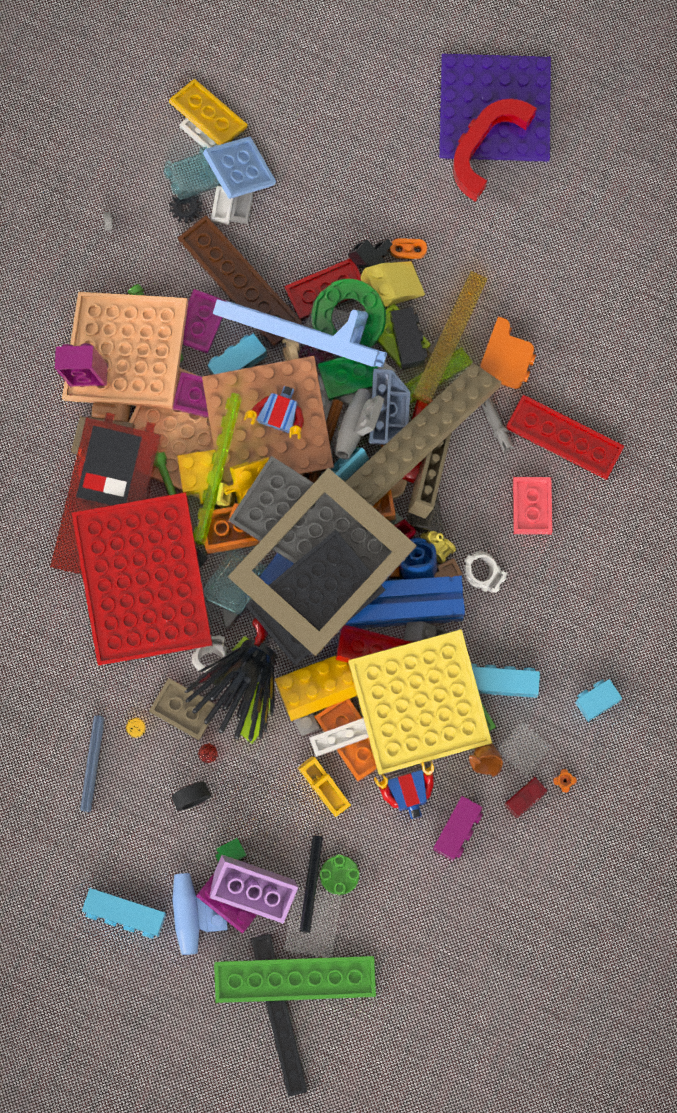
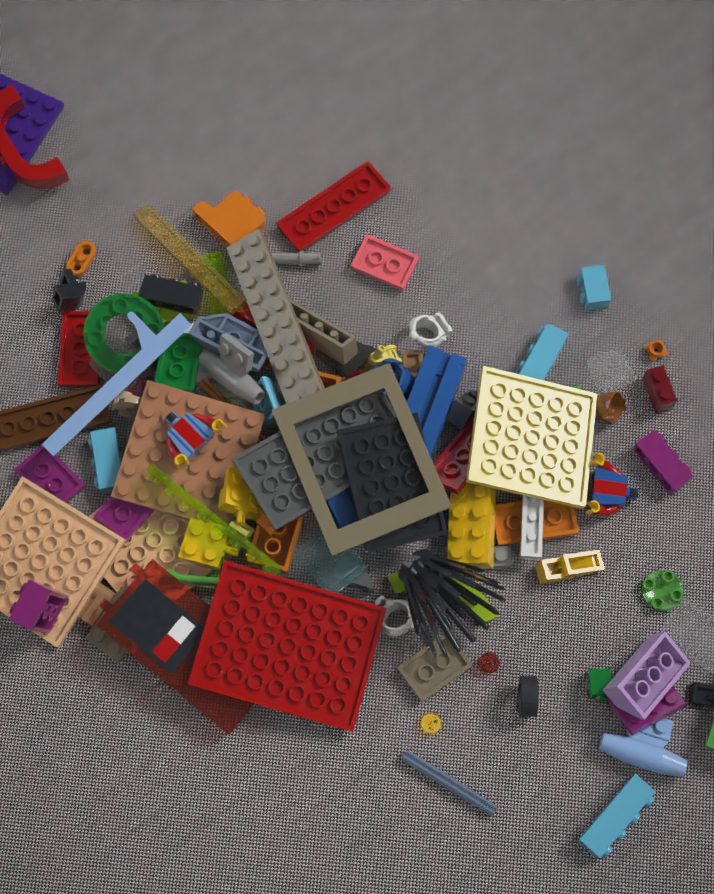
camera: 65 degrees left, 5 degrees down
red arm [252,618,268,647] -> none
black axle [300,836,323,933] -> none
light yellow slope [360,261,425,307] -> none

